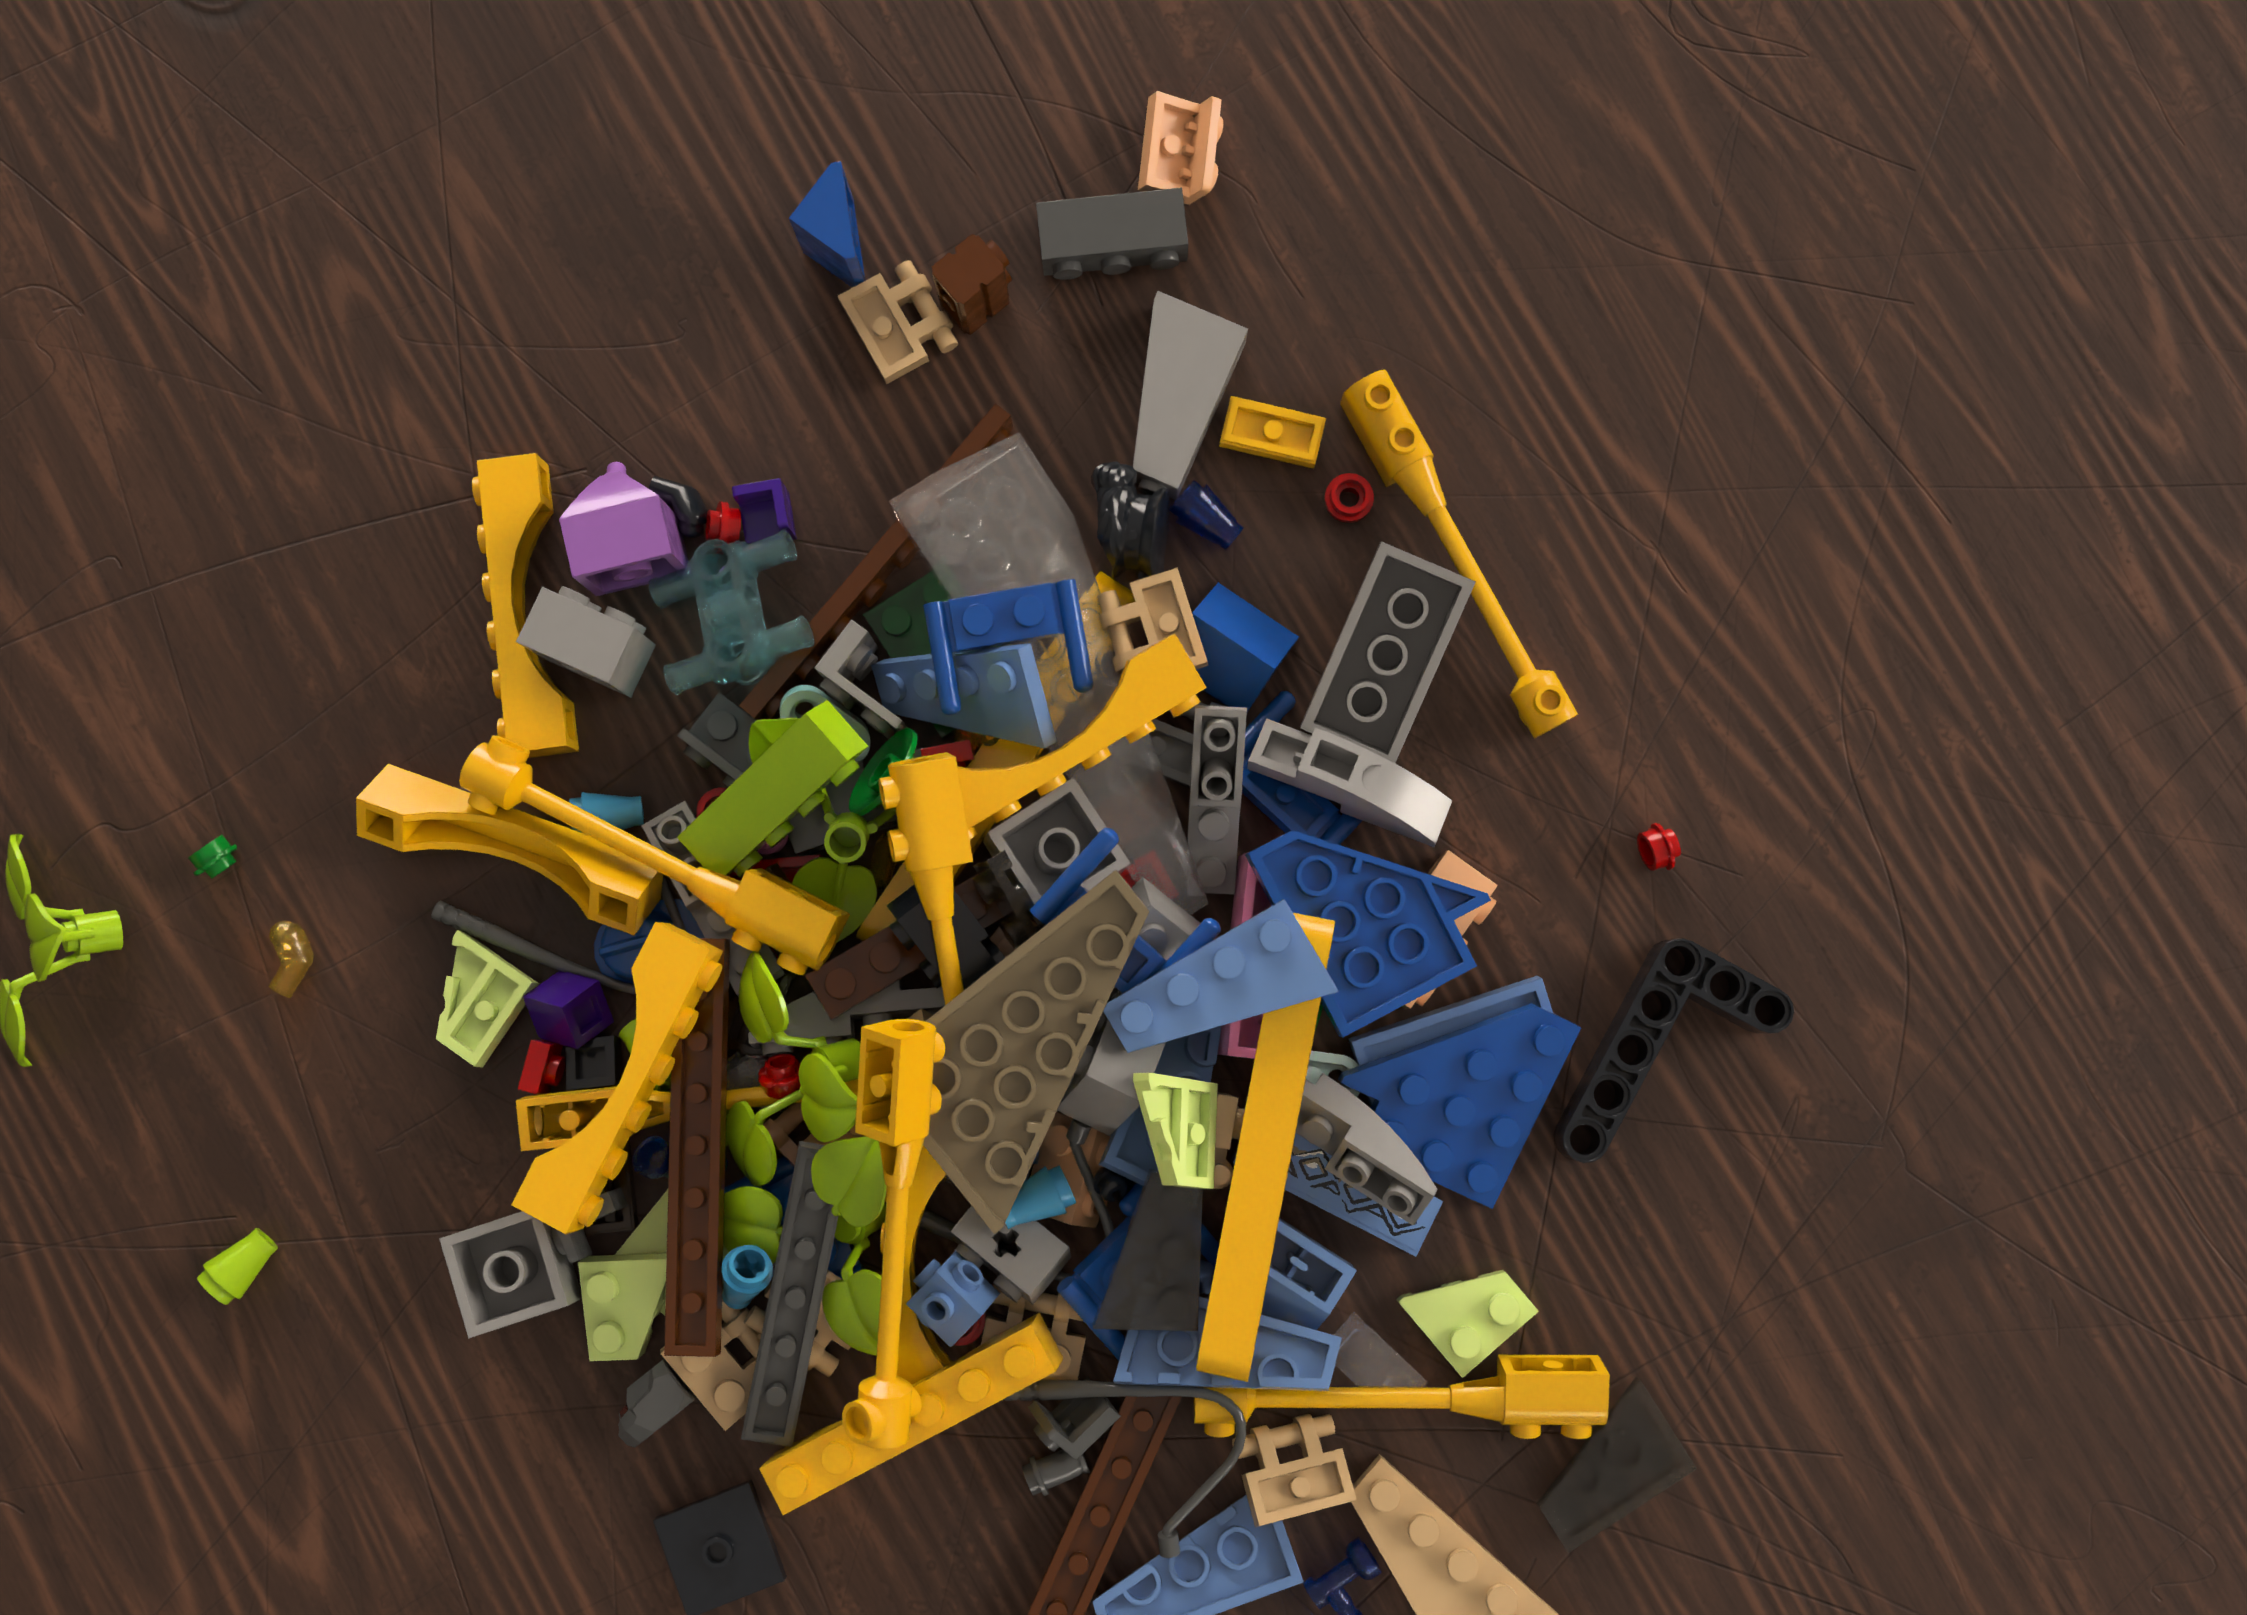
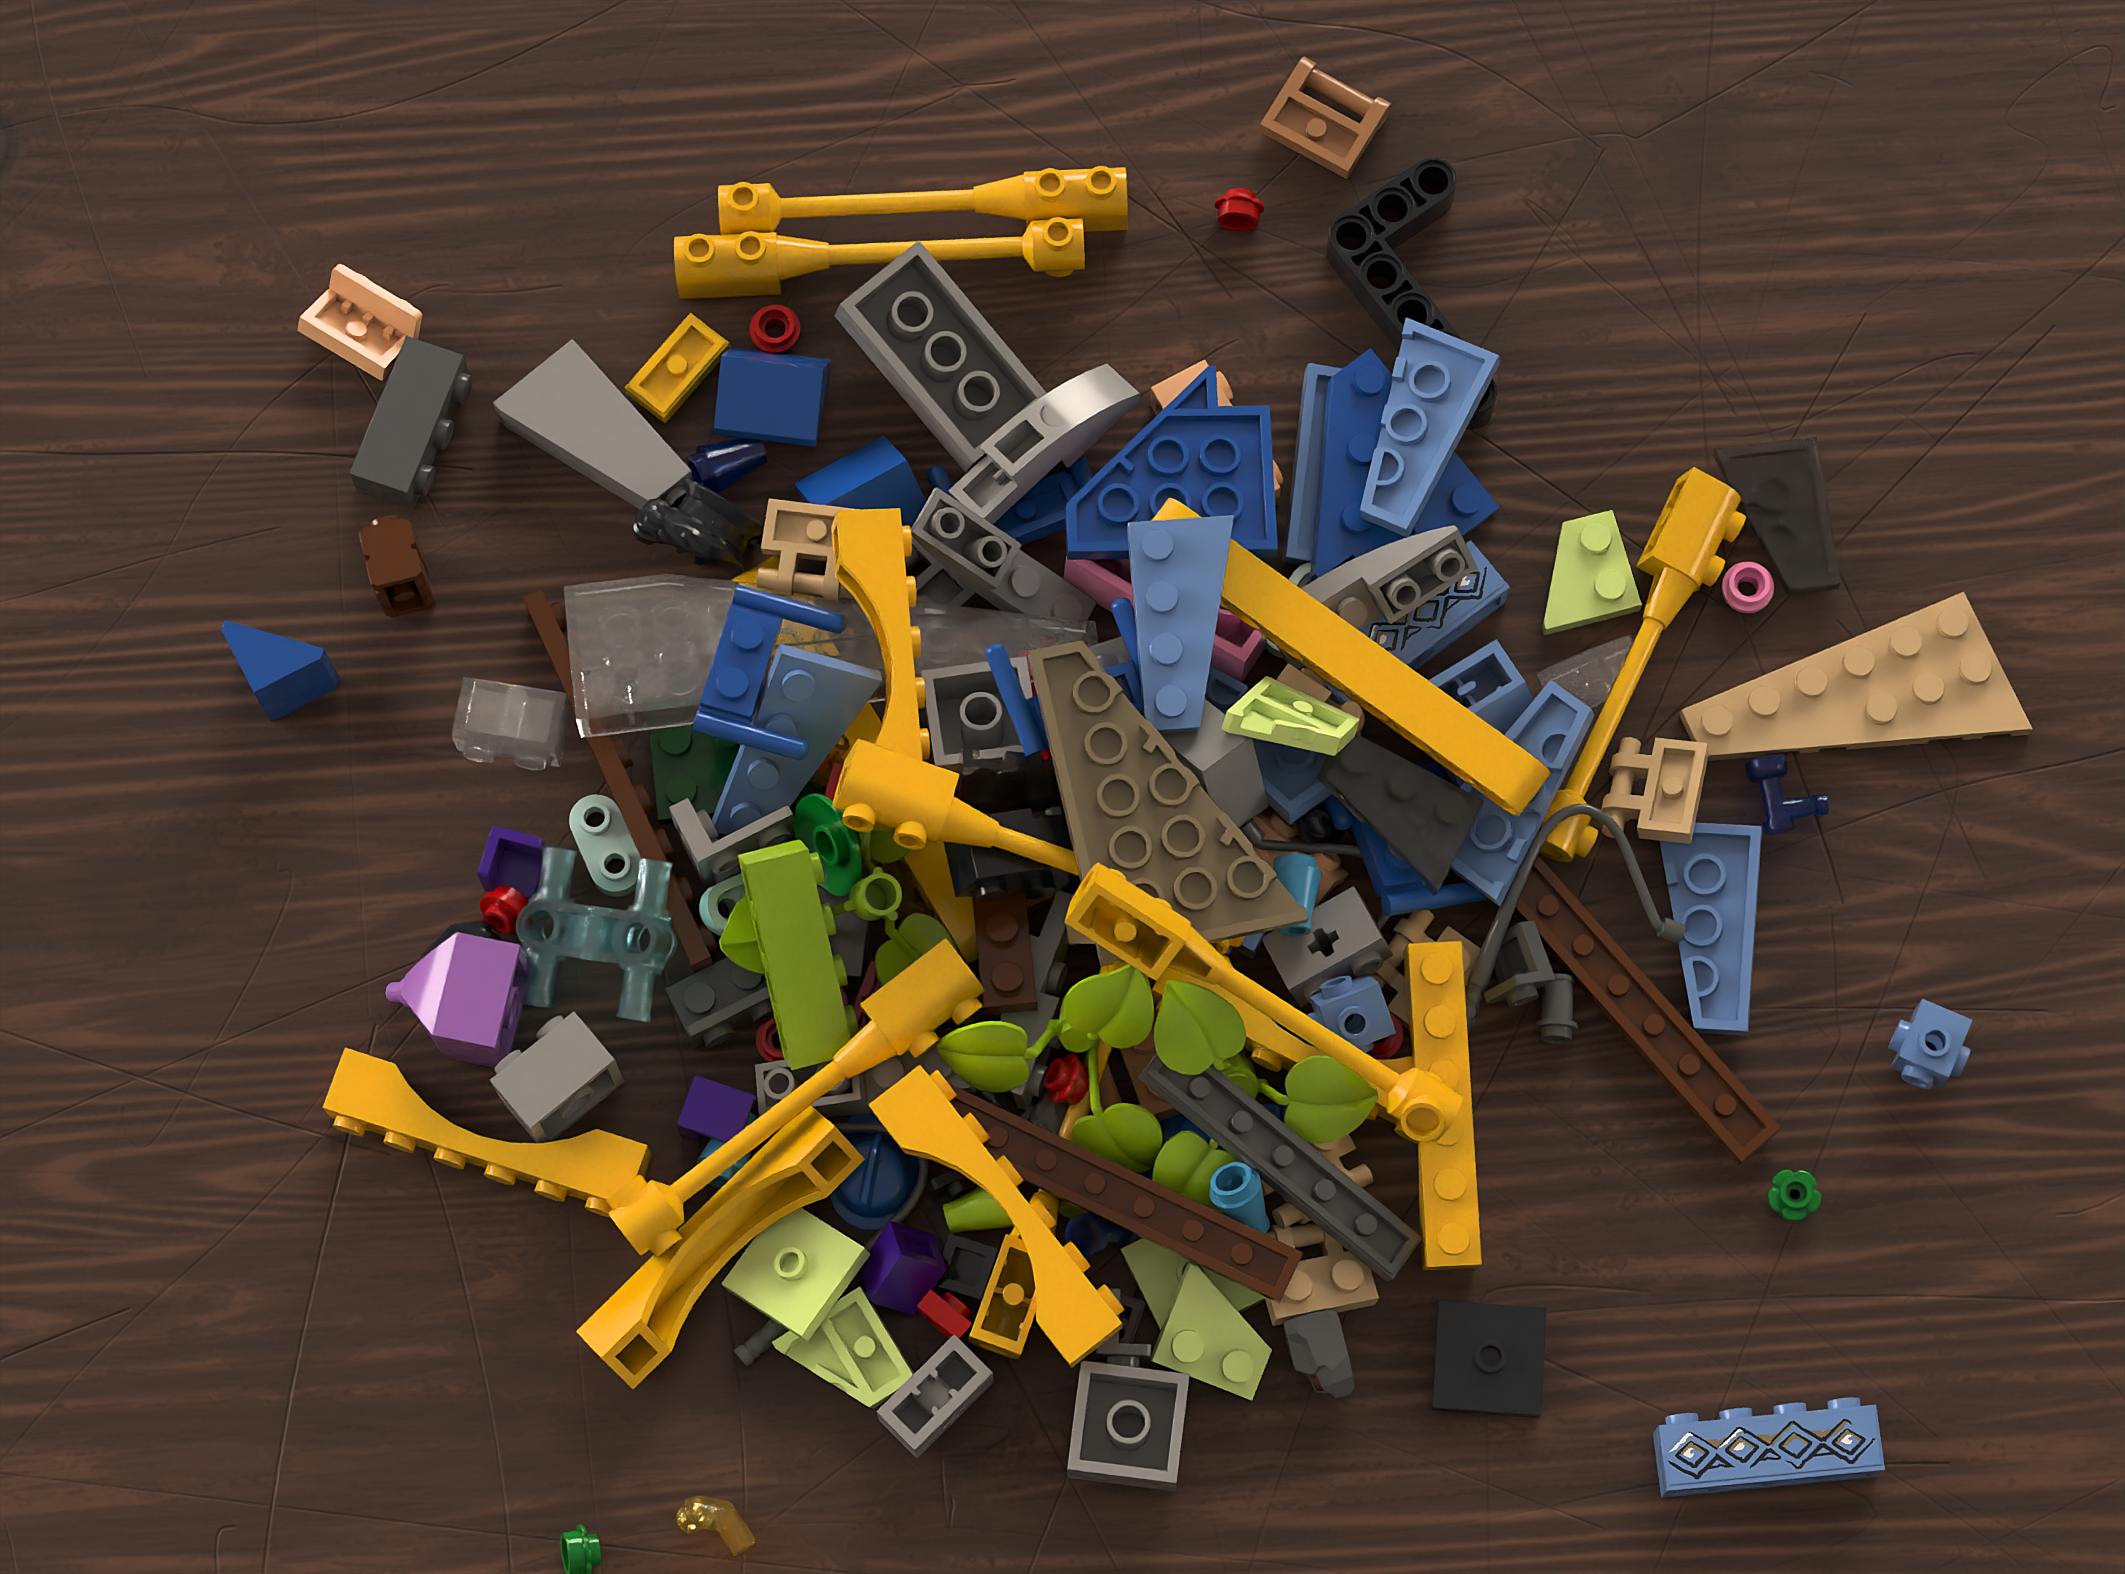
camera: 65 degrees left, 10 degrees down
tan plate [838,260,958,384] -> none
none -> clear brick [451,677,572,771]
none -> light aqua plate [569,794,644,897]
none -> dark purple panel [677,1075,758,1143]
none -> blue slope [714,347,832,447]
none -> yellow bar [718,166,1128,235]
none -> yellowish green plate [721,1208,870,1342]
none -> light grey brick [876,1335,994,1459]
none -> medium nougat plate [1259,56,1392,179]
none -> medium blue wing [1360,317,1500,537]
none -> bright pink plate [1721,562,1774,613]

